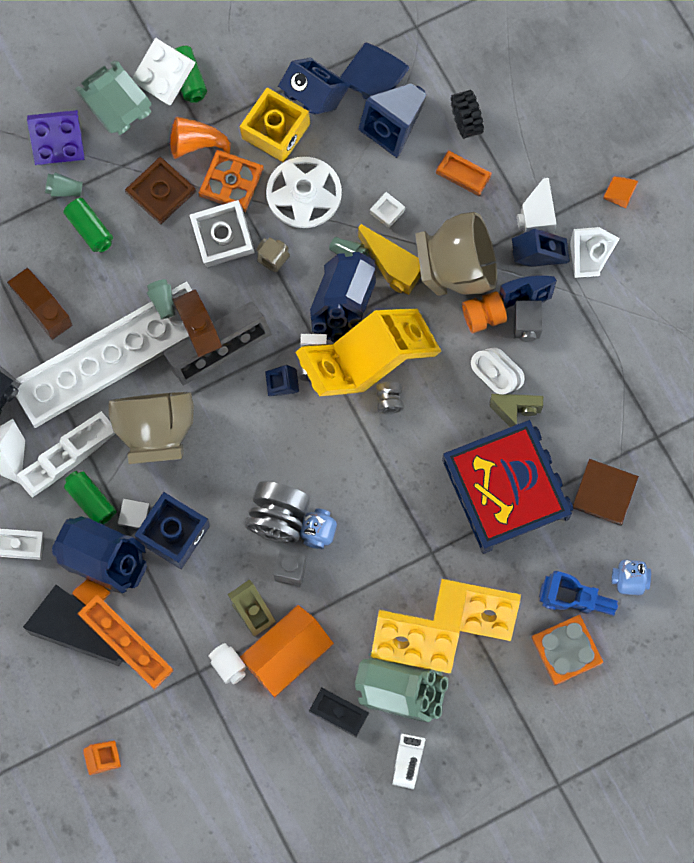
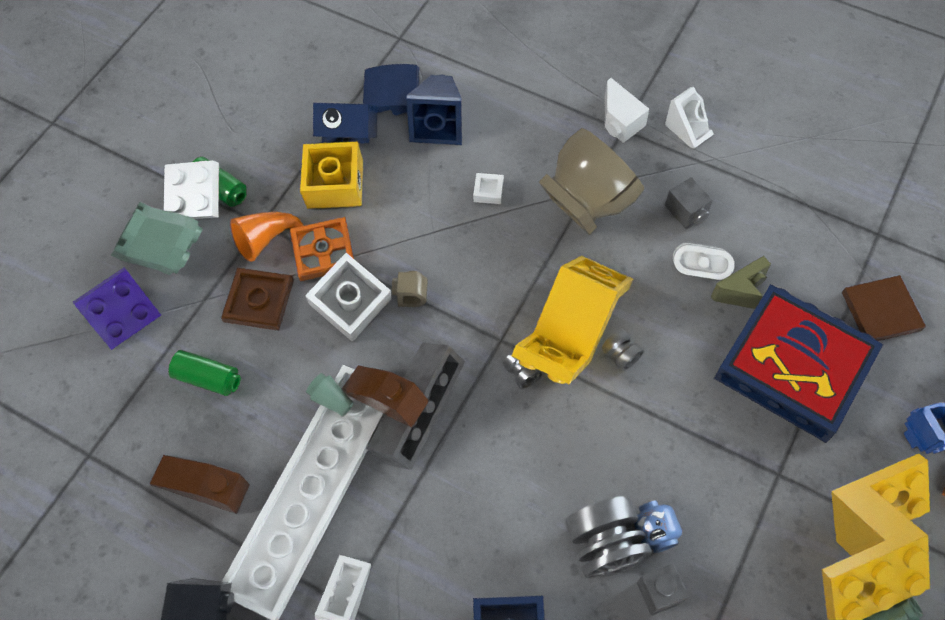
camera: 30 degrees left, 10 degrees down
sand green cone [45,172,83,197] -> none
dark tan plate [109,392,194,464] -> none
dark blue slope [265,365,299,396] -> none
white wheel [266,157,342,228] -> none
white plate [301,334,327,347] -> none
dark blue brick [310,252,376,343] -> none
sand green cone [329,237,369,257] -> none
yellow slope [358,224,421,295] -> none
orange tile [436,150,492,196] -> none
black tyre [450,90,484,139] -> none
orange wheel [462,291,507,333] -> none
dark blue slope [499,275,557,309] -> none
dark blue slope [511,228,570,267] -> none
orange slope [603,176,638,208] -> none

